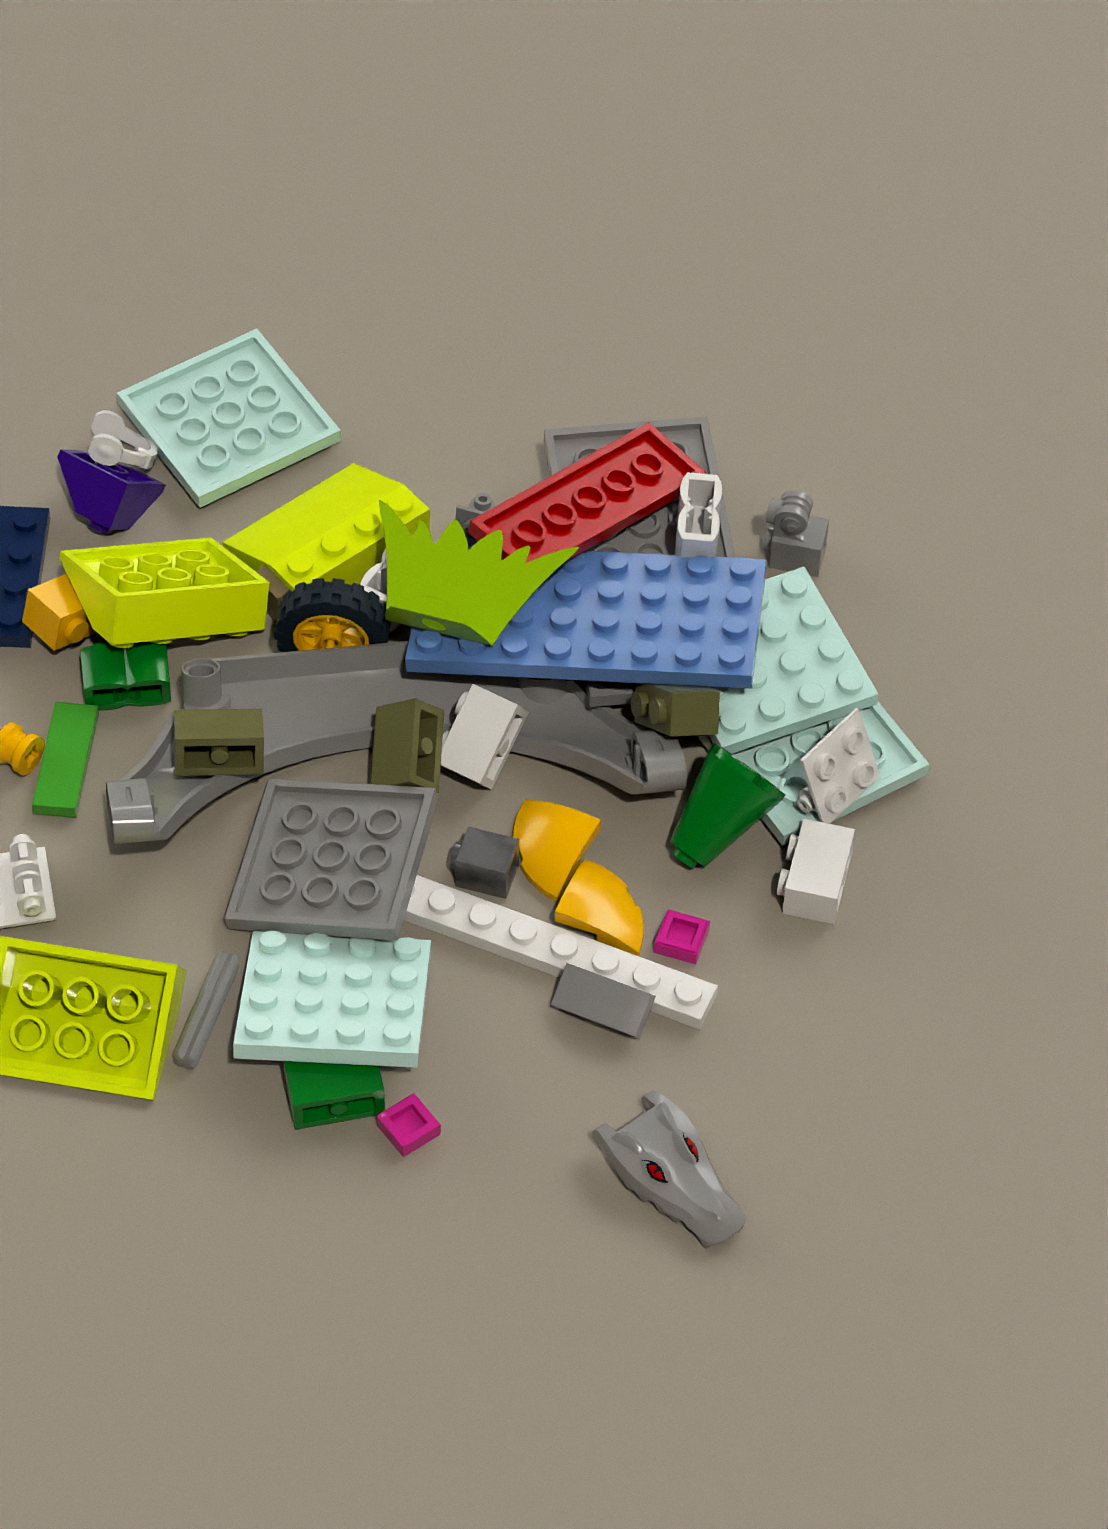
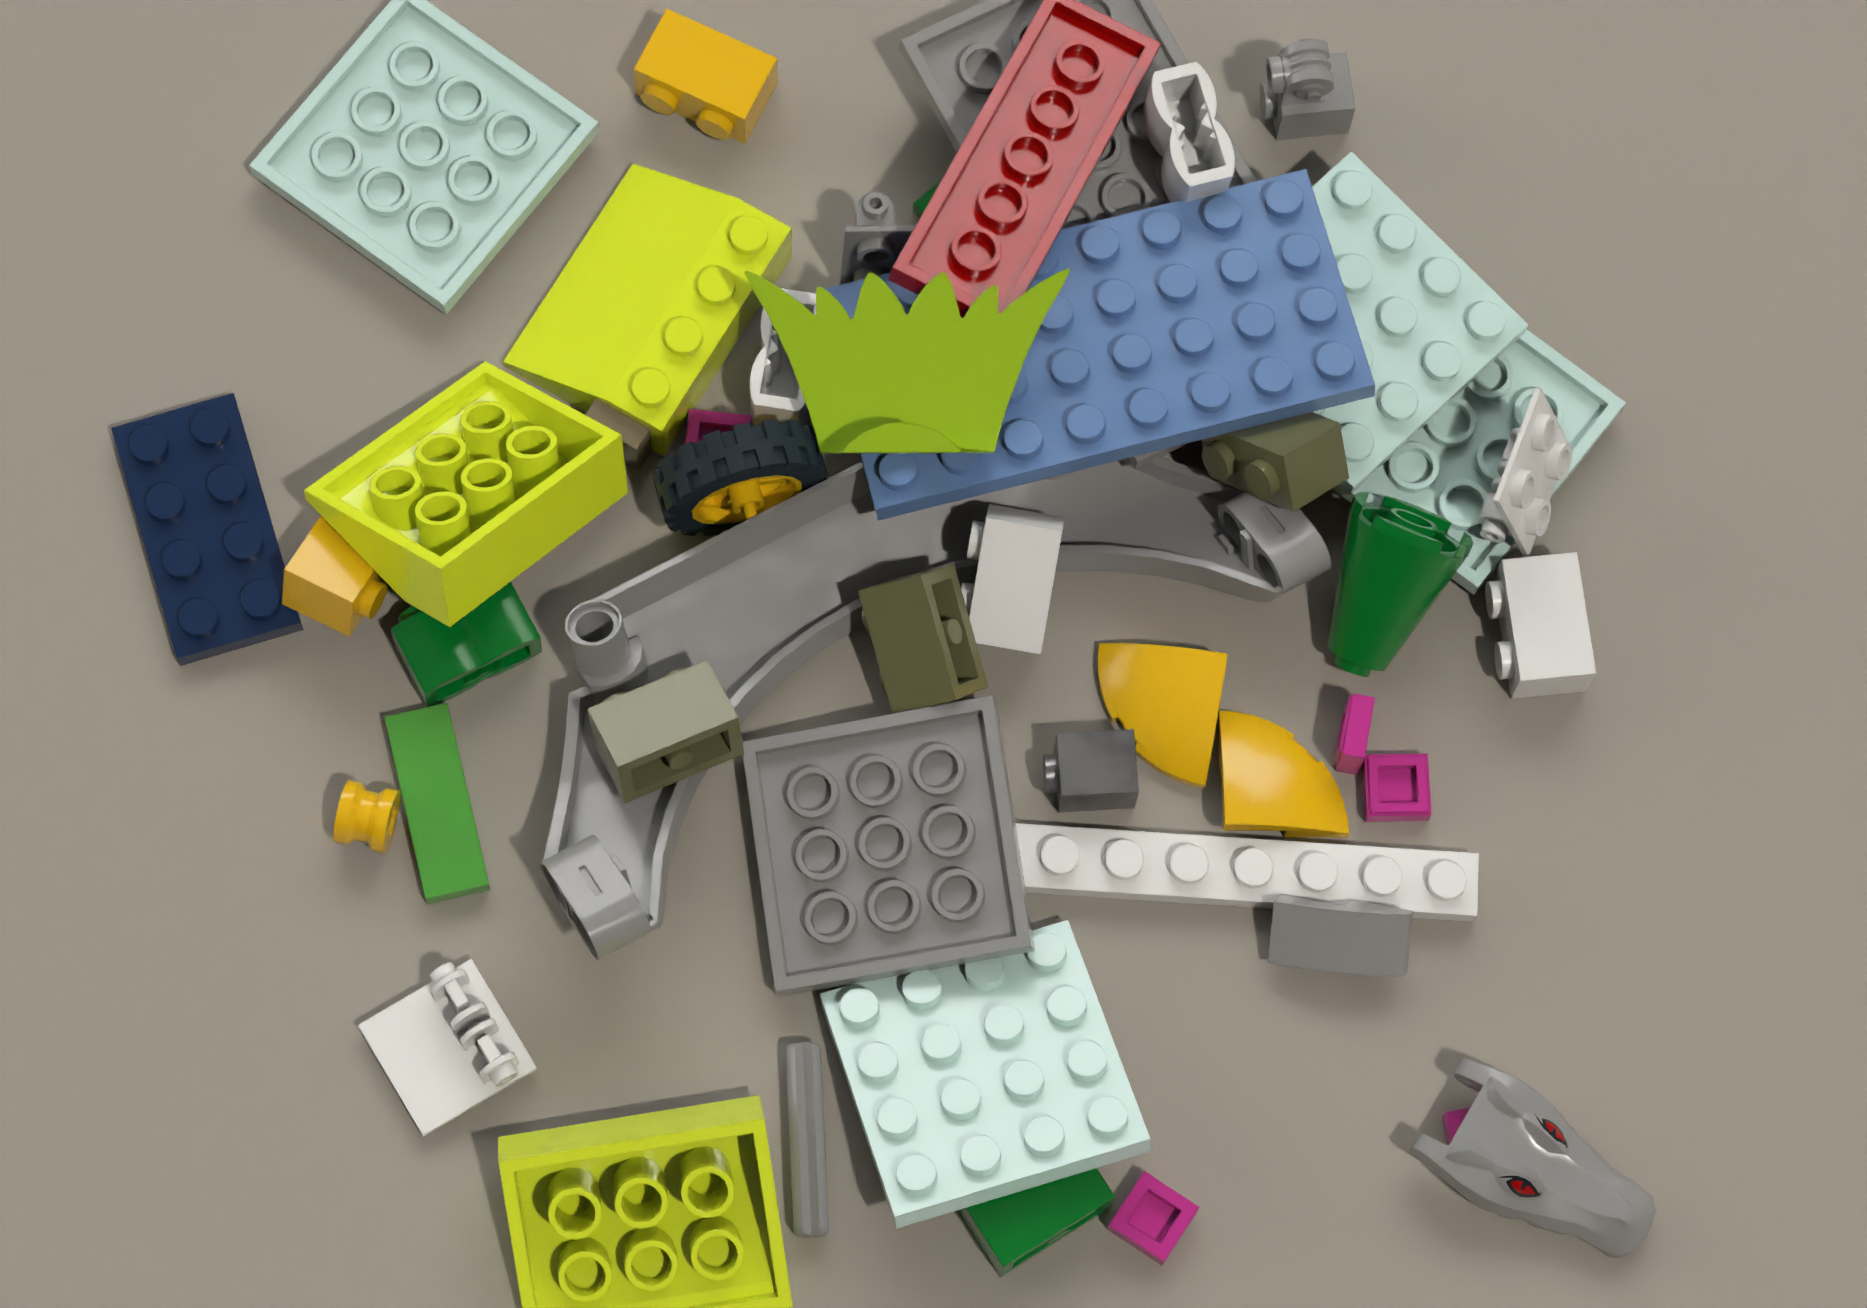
camera: 25 degrees left, 20 degrees up
dark purple slope [57,449,166,534] -> none
white piece [88,410,158,469] -> none
none -> yellow brick [634,8,778,144]
none -> dark pink tile [1333,693,1375,775]

